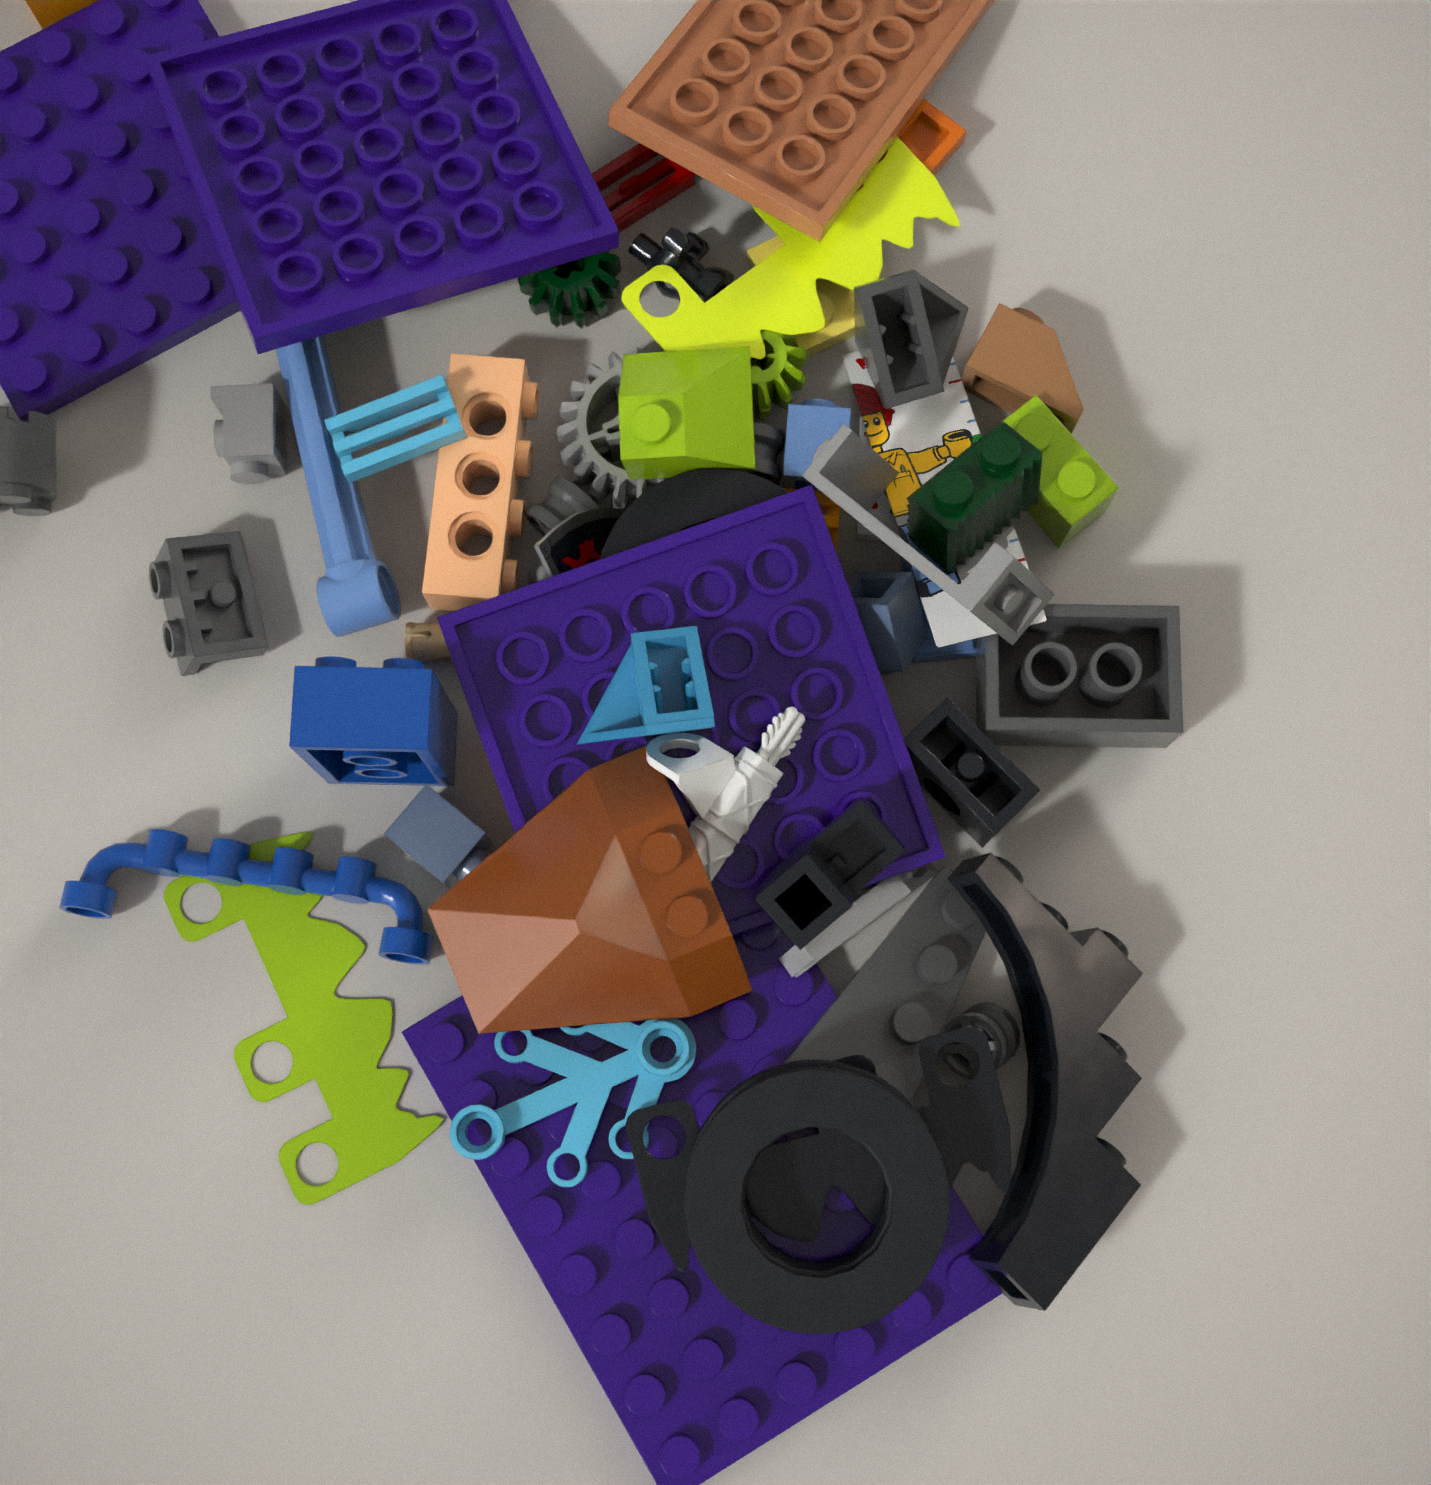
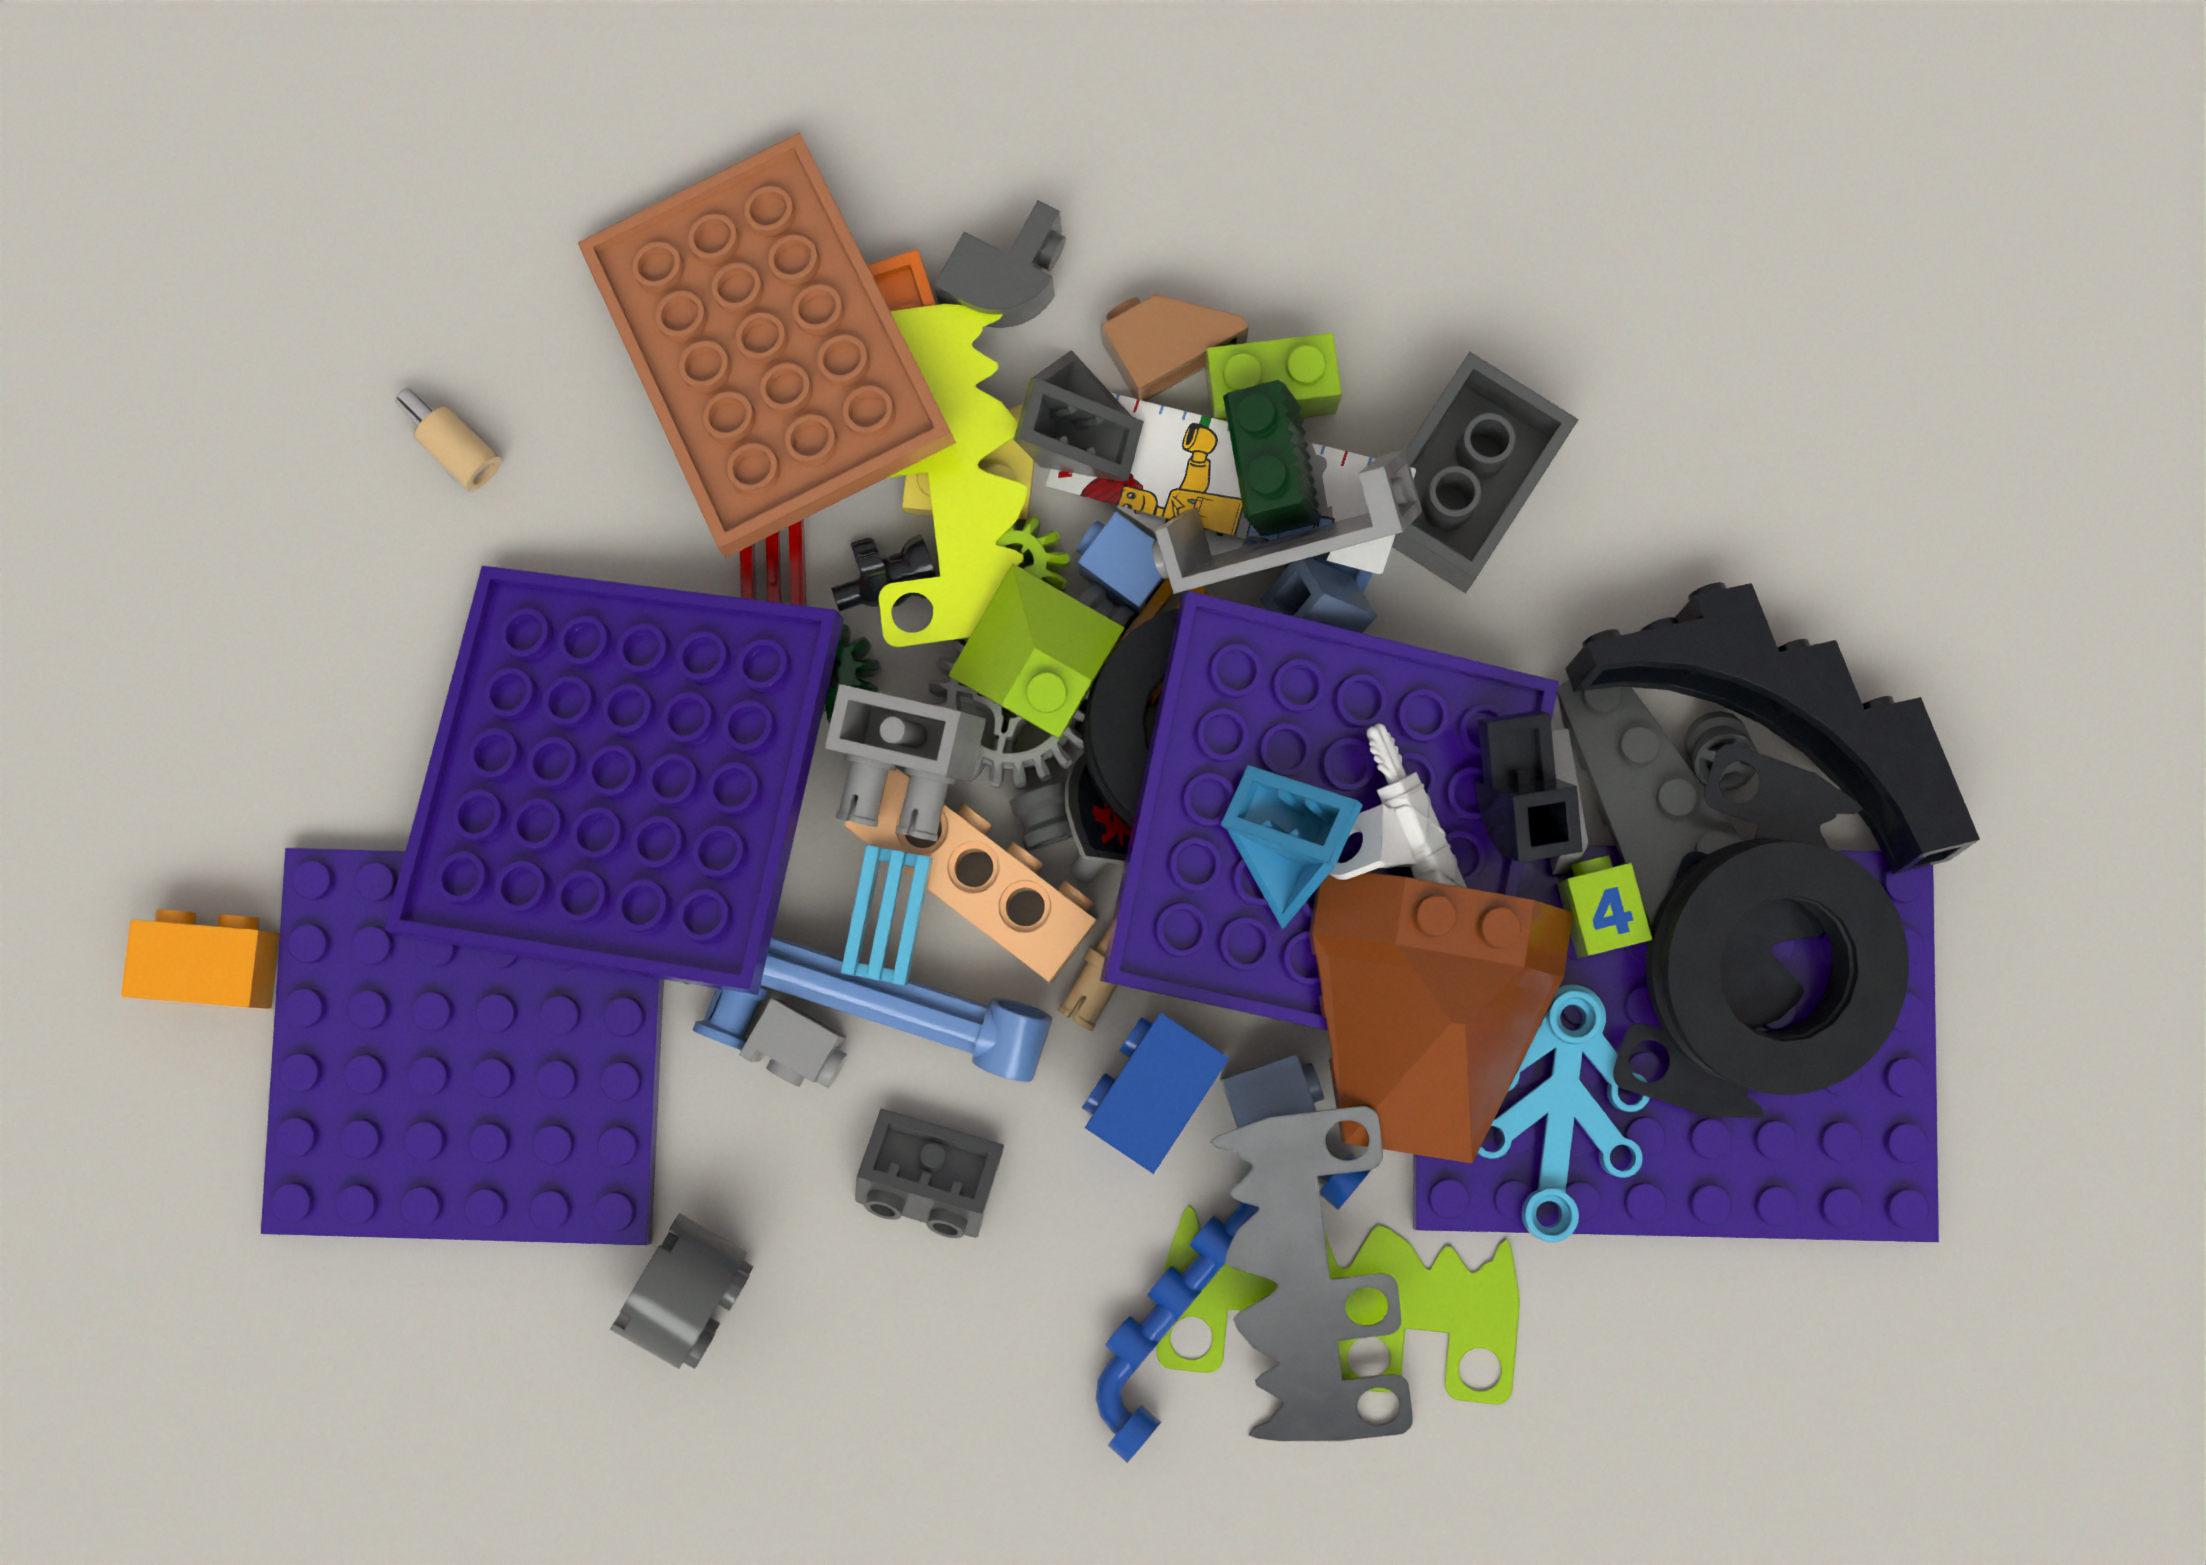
camera: 50 degrees left, 5 degrees up
black brick [904,697,1041,848] -> none
none -> medium blue bush [692,988,770,1050]
none -> light grey brick [825,684,986,842]
none -> dark grey brick [934,200,1066,328]
none -> piece [1209,1106,1413,1441]
none -> lime brick [1557,856,1652,958]

